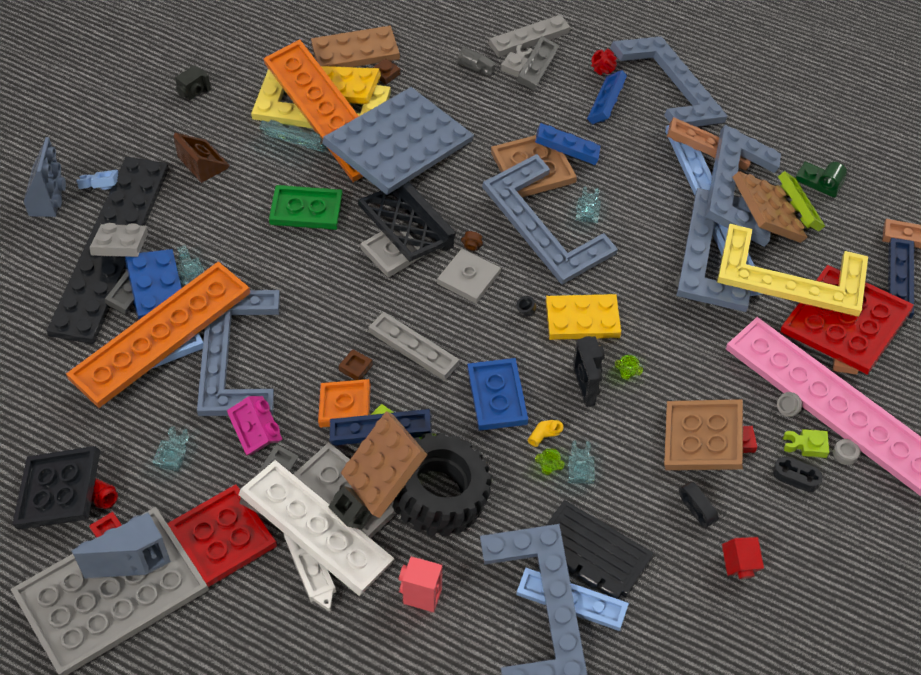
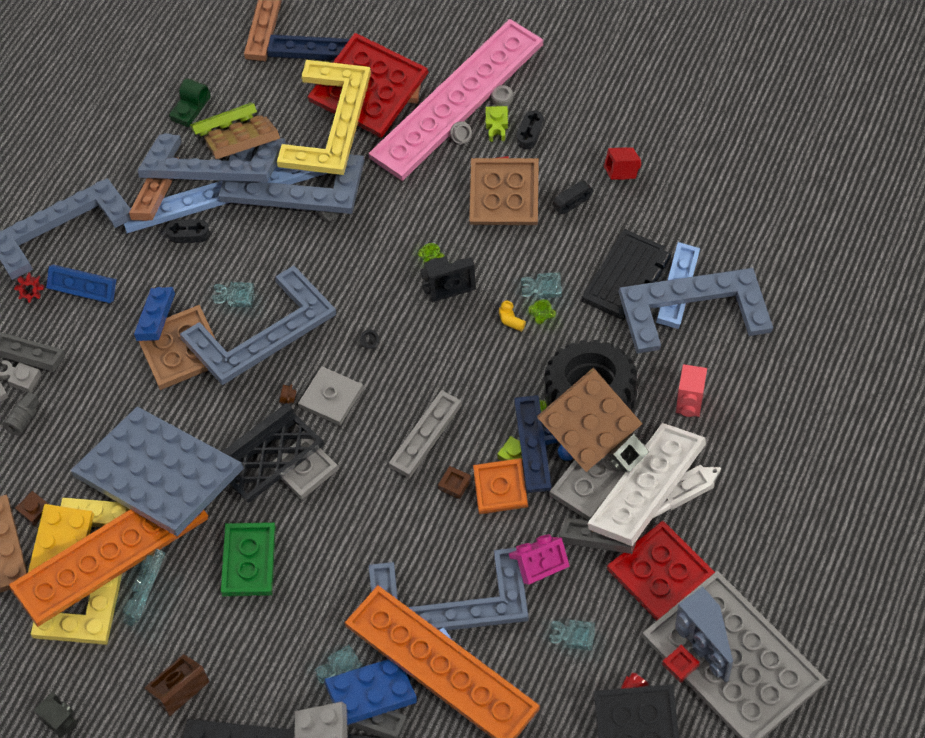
camera: 90 degrees left, 5 degrees up
blue plate [467,358,528,431] -> none
yellow plate [546,294,621,340] -> none
none -> black beam [166,219,210,243]

